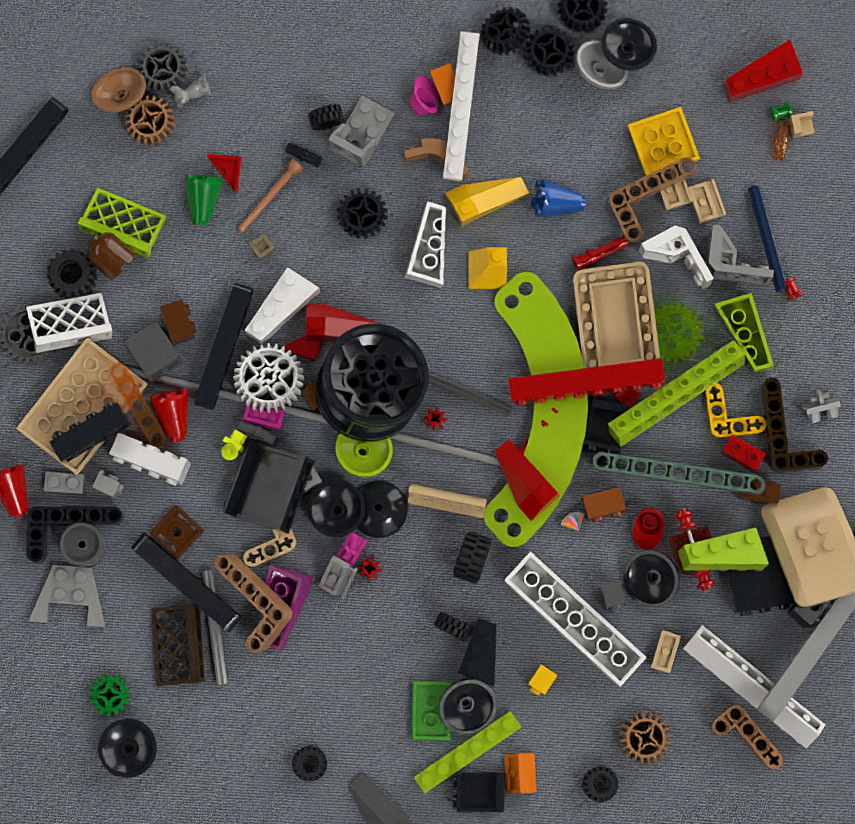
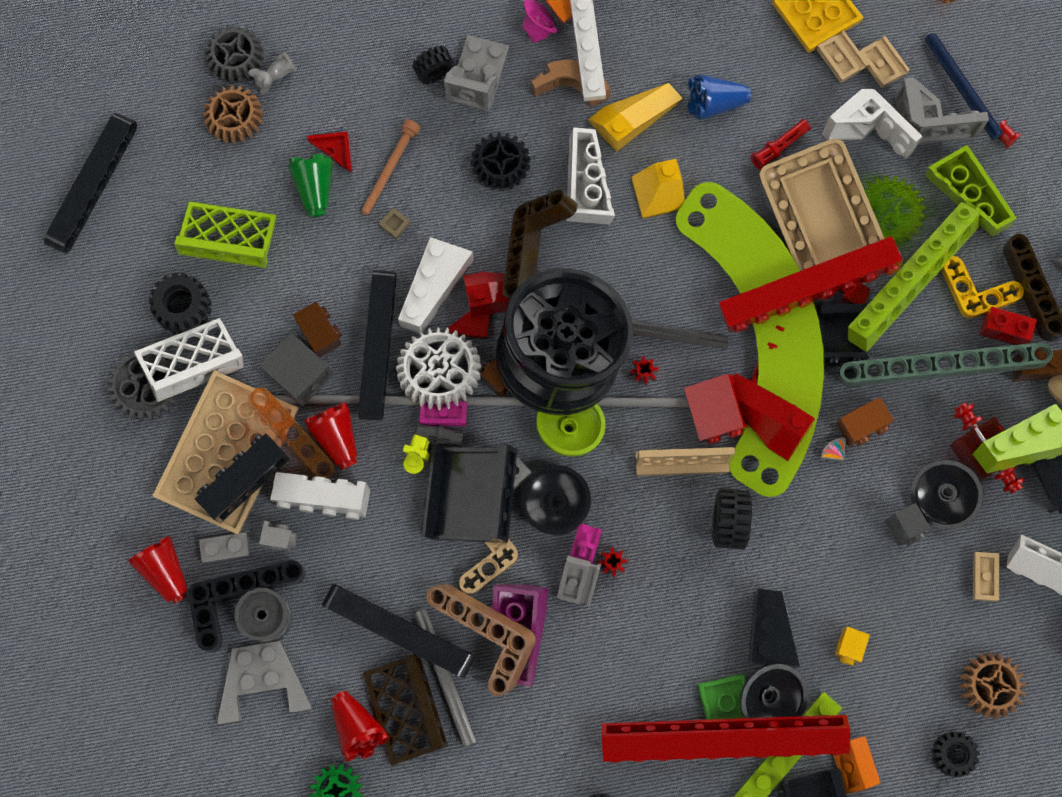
camera: 15 degrees left, 5 degrees down
reddish brown cylinder [87,232,136,280] -> none
medium nougat dish [91,68,146,113] -> none
reddish brown piece [150,505,204,559] -> none
black axle [285,142,323,168] -> none
black dish [357,480,408,538] -> none
black tyre [433,611,472,641] -> none
white brick [504,552,647,687] -> none
medium nougat beam [609,157,697,244] -> none
red cap [632,507,665,549] -> none
none -> red cone [331,691,389,762]
none -> dark brown beam [503,189,578,300]
none -> red brick [602,715,850,763]
none -> red panel [684,374,748,445]

